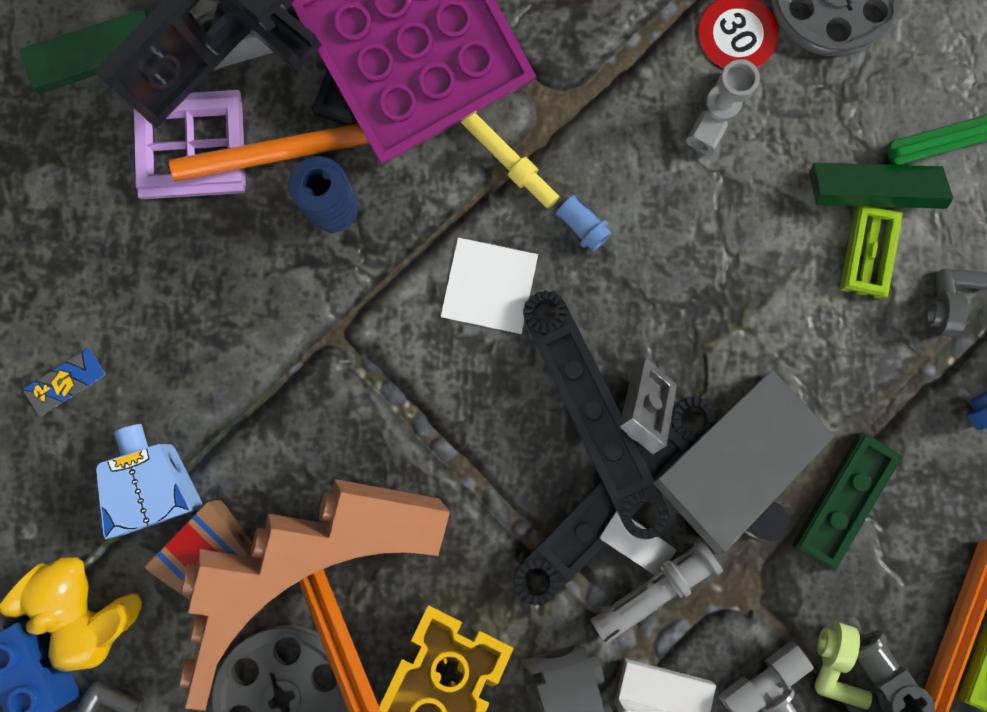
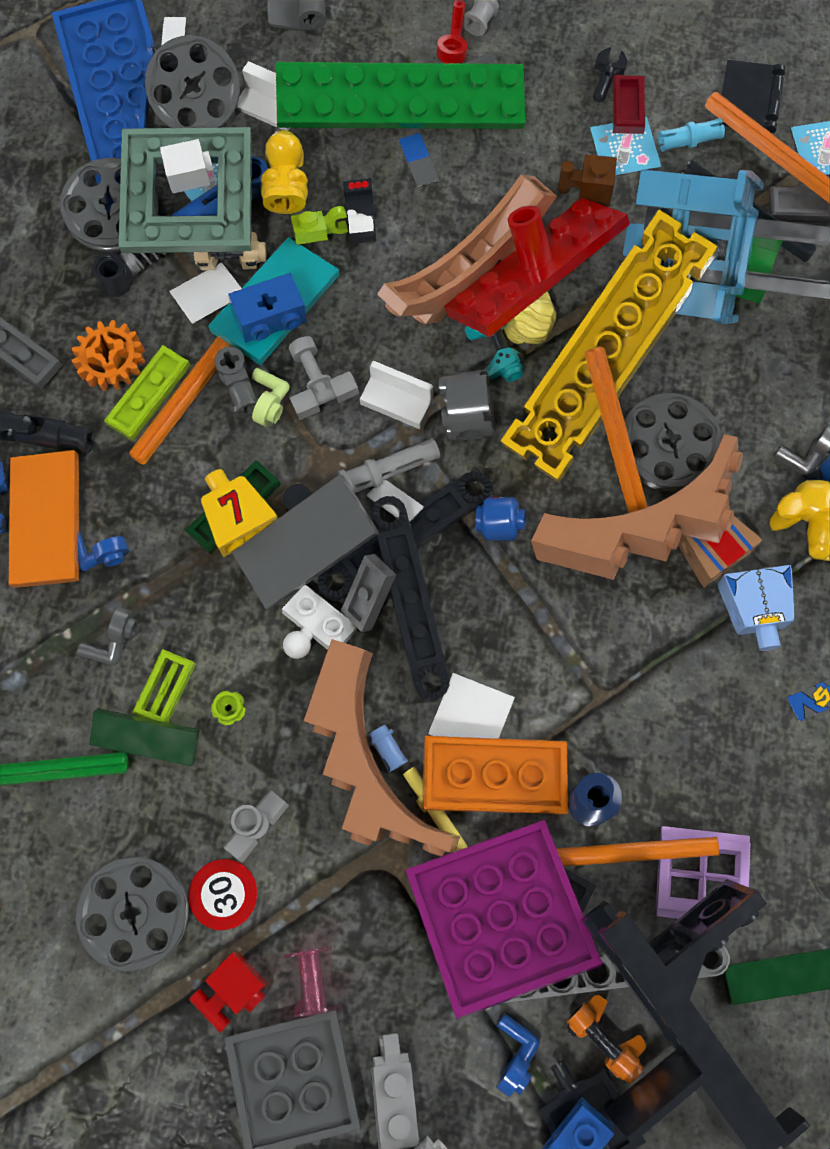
camera: 160 degrees left, 10 degrees down
none -> yellow torso [201,469,278,557]
none -> lime plate [211,691,246,725]
none -> white plate [282,585,357,659]
none -> nougat arch [304,639,460,856]
none -> orange tile [422,736,568,815]
none -> blue head [476,497,526,541]

